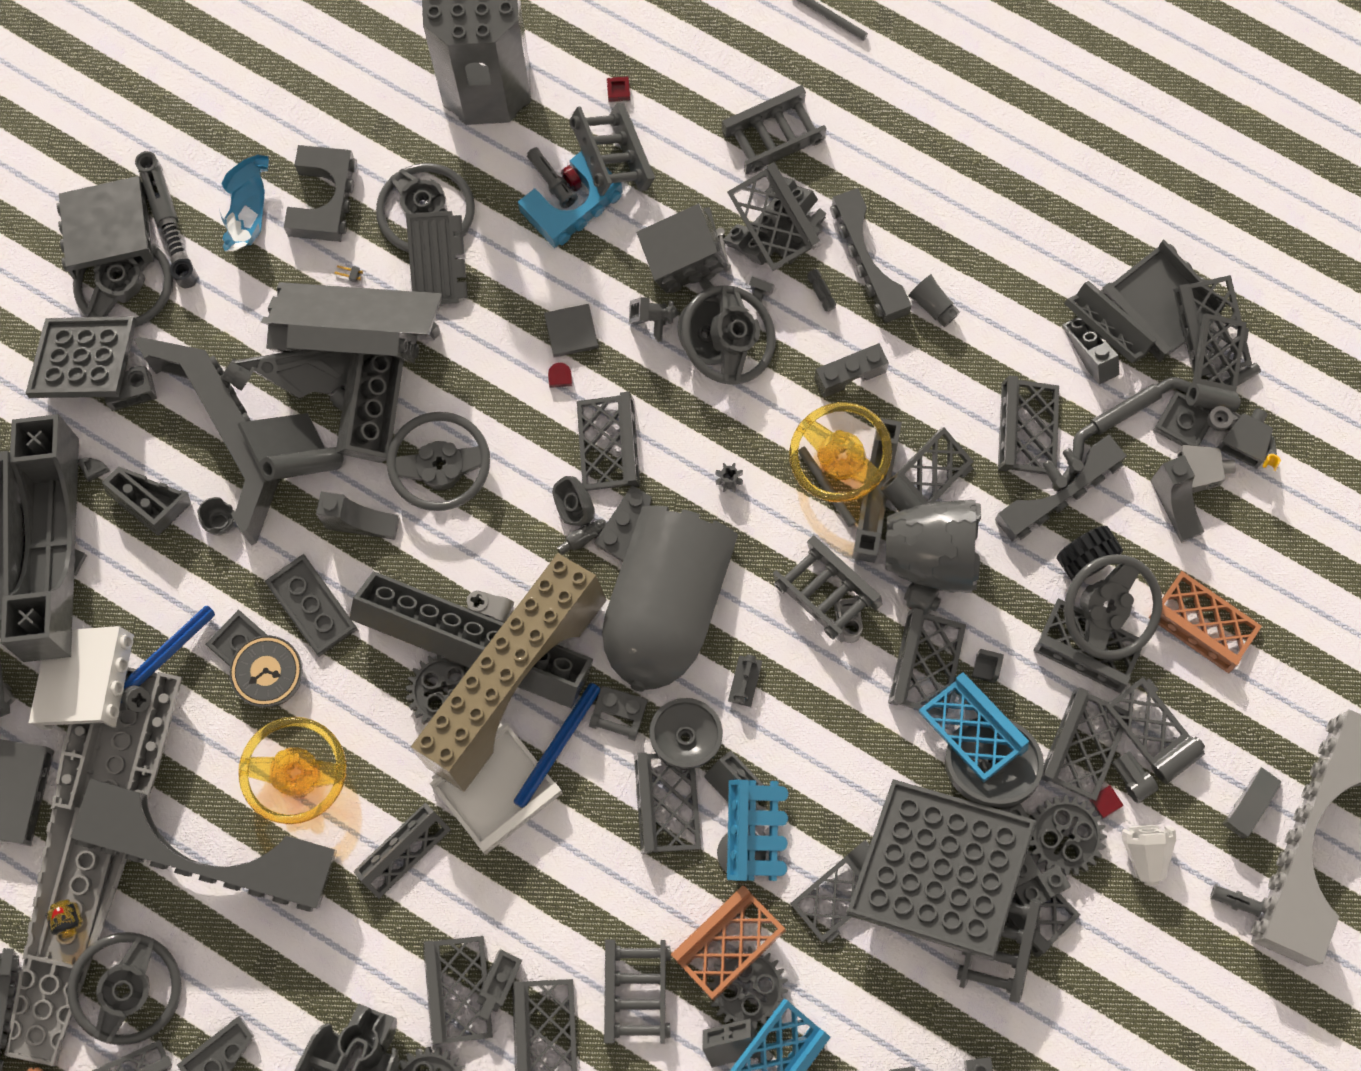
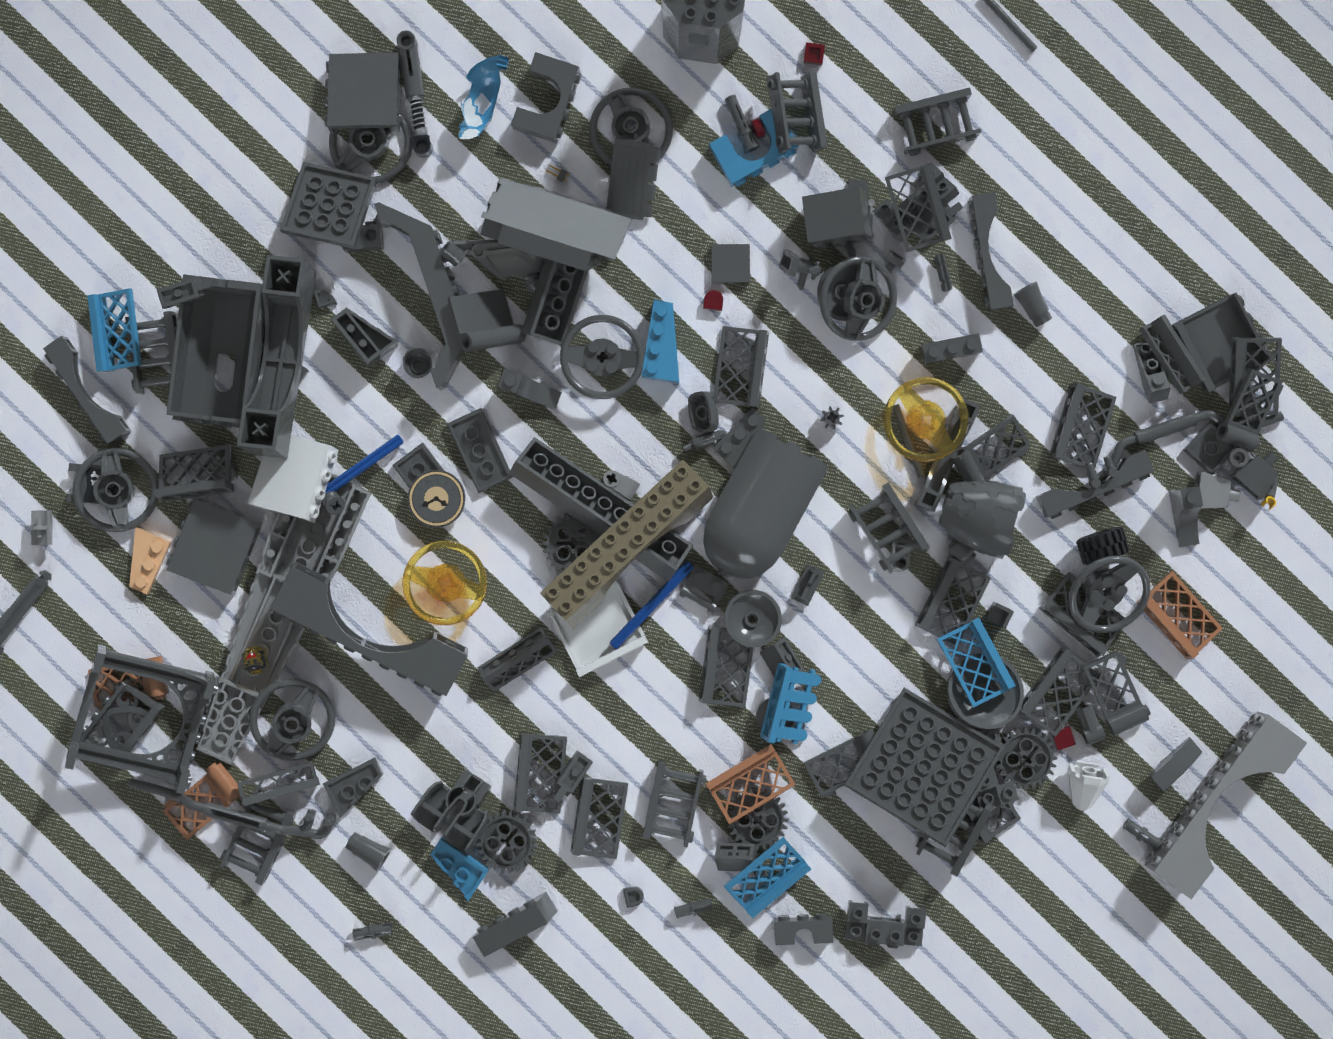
camera: 10 degrees right, 15 degrees up
none -> dark azure wedge [641,300,679,384]

